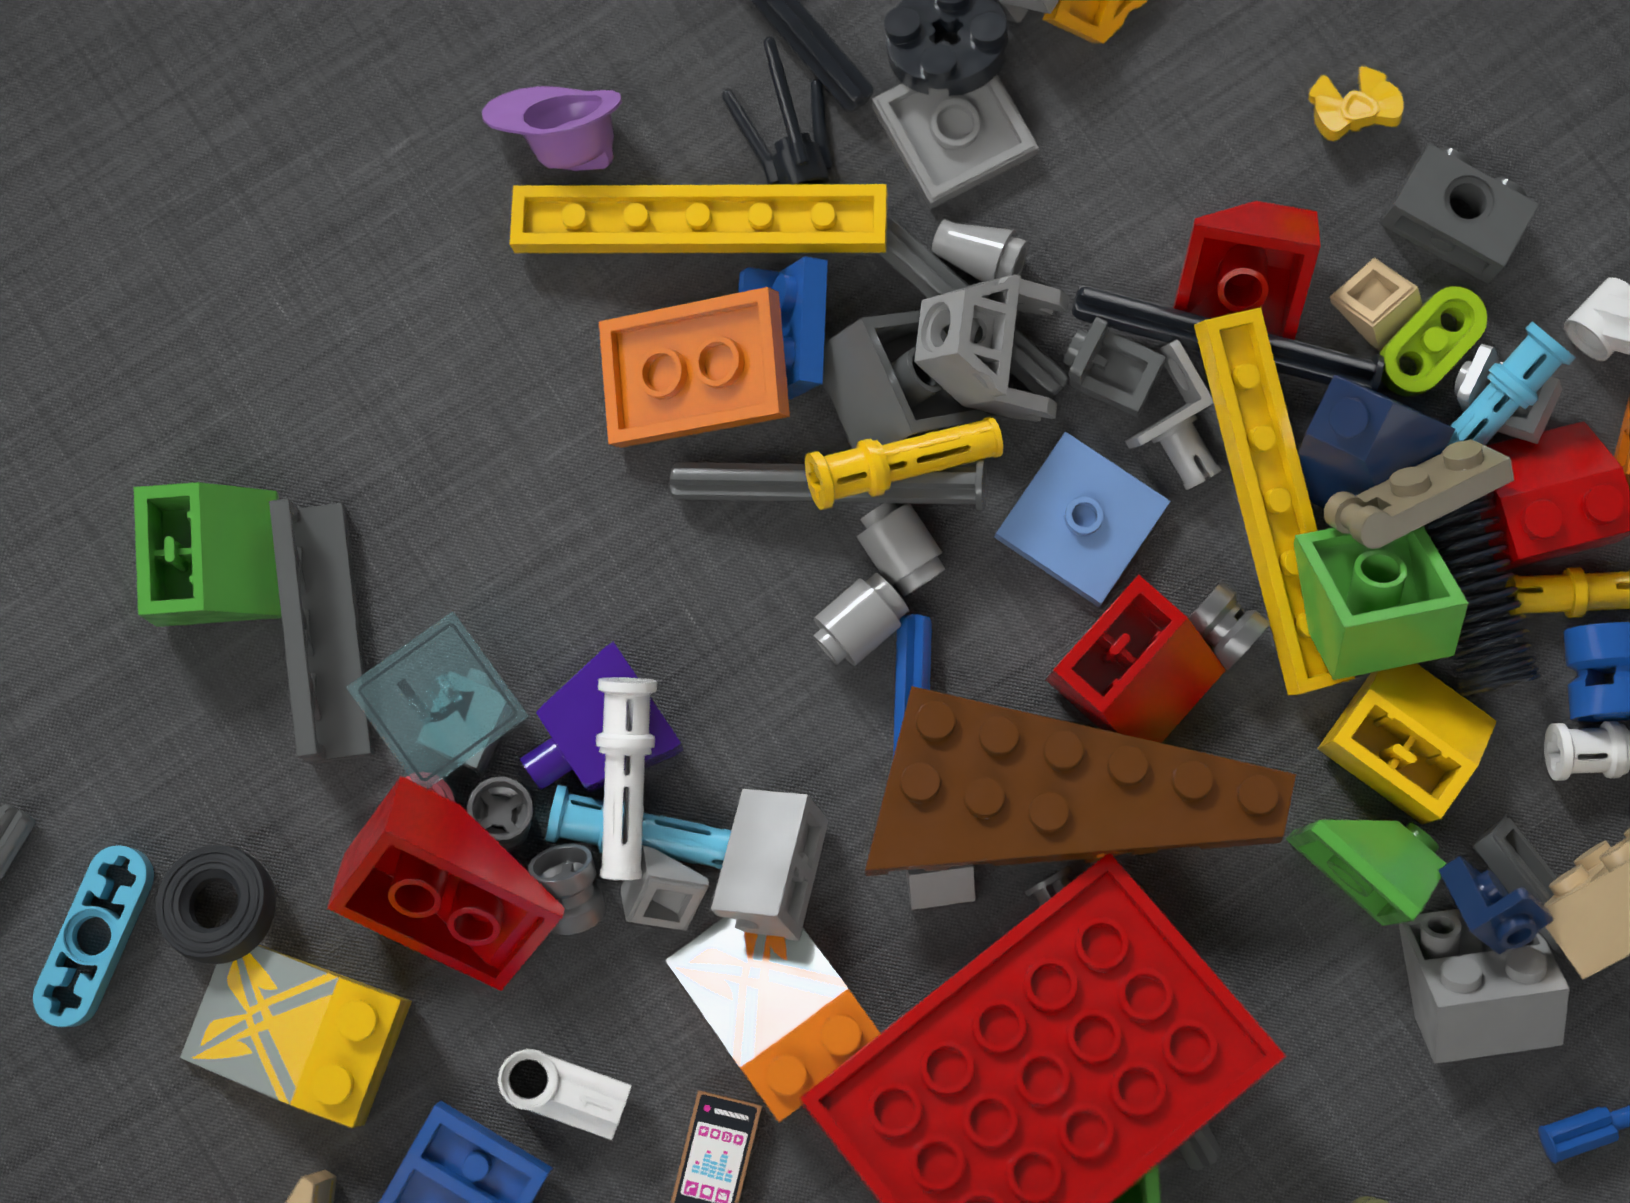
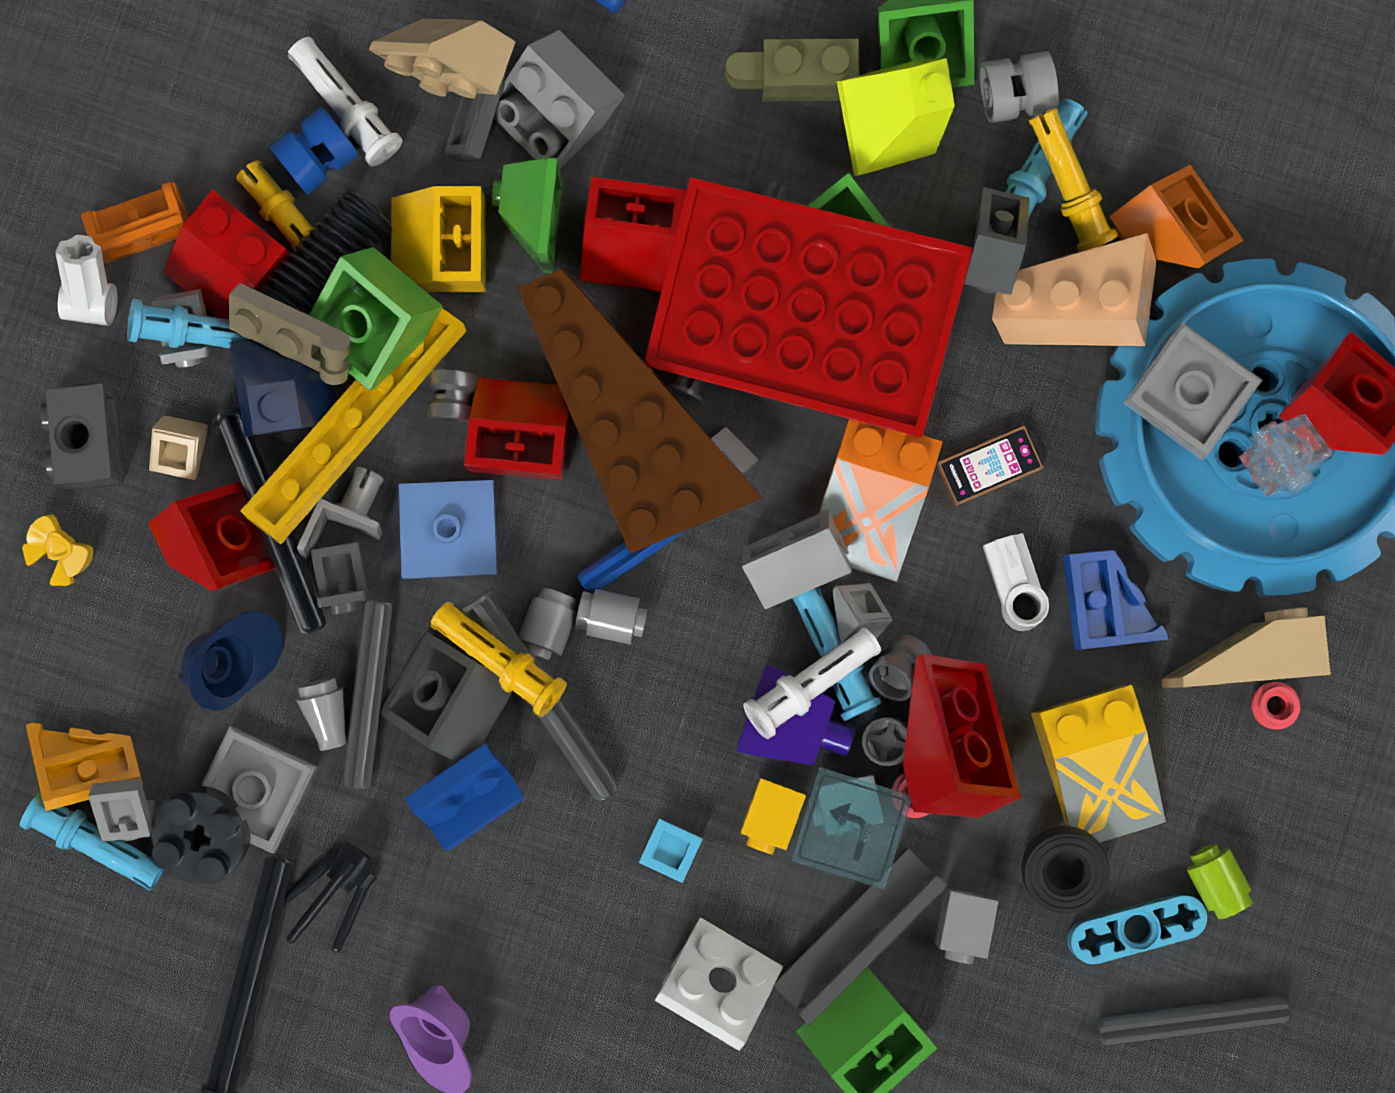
camera: 125 degrees left, 5 degrees up
yellow plate [510,184,888,253] -> none
orange plate [599,287,790,448] -> none
light grey piece [914,274,1069,421] -> none
lime plate [1380,286,1487,397] -> none
dark blue bracket [1438,856,1553,955] -> none
none -> dark blue piece [179,611,283,711]
none -> red slope [580,177,686,293]
none -> medium azure plate [639,818,703,883]
none -> white piece [655,917,783,1051]
none -> yellow brick [740,777,806,855]
none -> light grey brick [934,888,999,964]
none -> lime brick [1186,843,1253,919]

